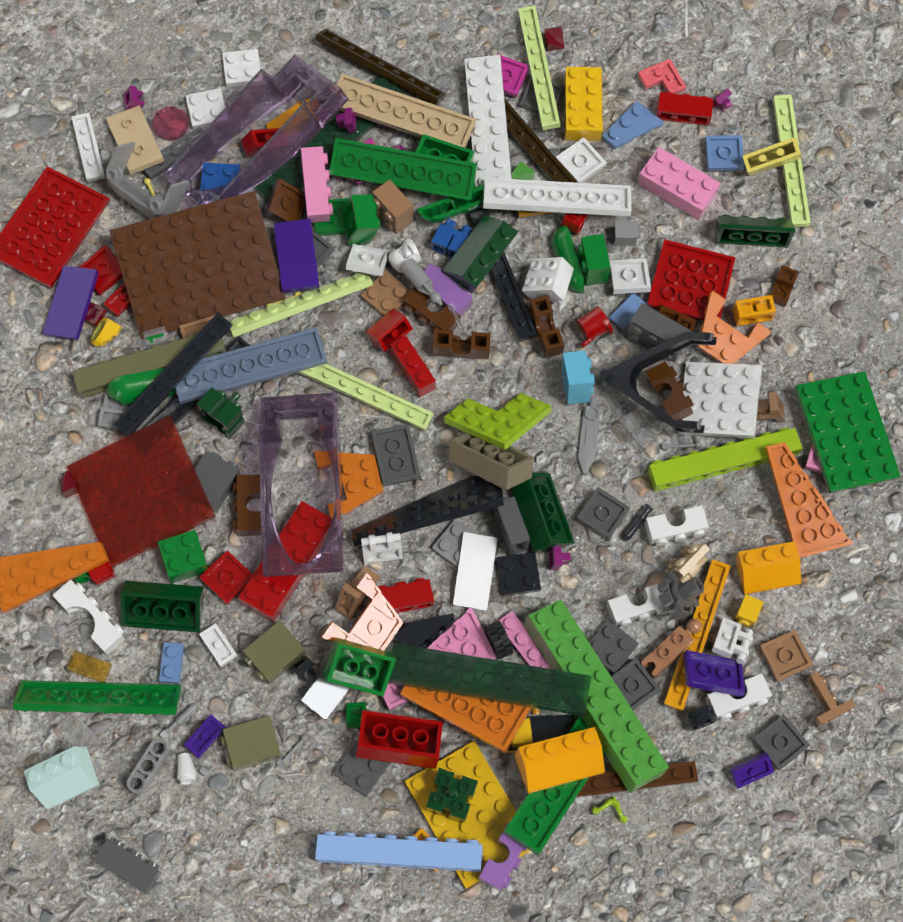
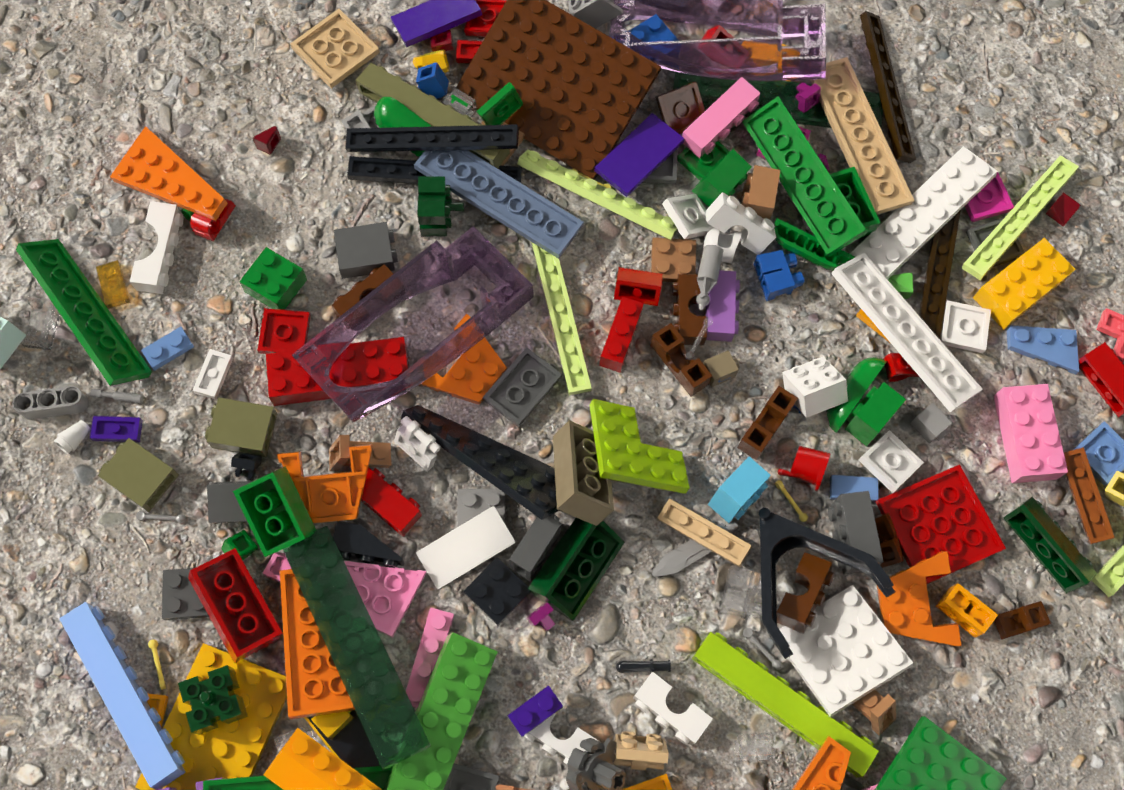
camera: 50 degrees right, 0 degrees up
clear red plate [67,415,216,568] -> none
dark green slope [121,580,204,633] -> none
dark green slope [442,215,518,294] -> none
black plate [469,208,537,342] -> none
black tyre [484,621,513,660] -> none
dark grey plate [576,487,630,540] -> none
dark grey plate [589,619,639,674] -> none
none -> light yellow hinge [148,639,166,690]
none -> tan plate [290,9,380,89]
none -> blue brick [416,62,449,99]
none -> green tile [477,82,524,125]
none -> dark purple plate [507,685,563,737]
none -> tan plate [657,498,752,567]
none -> dark tan brick [703,350,739,388]
none -> white arch [706,192,776,255]
none -> light yellow hinge [775,480,808,522]
none -> dark orange plate [1064,447,1115,544]

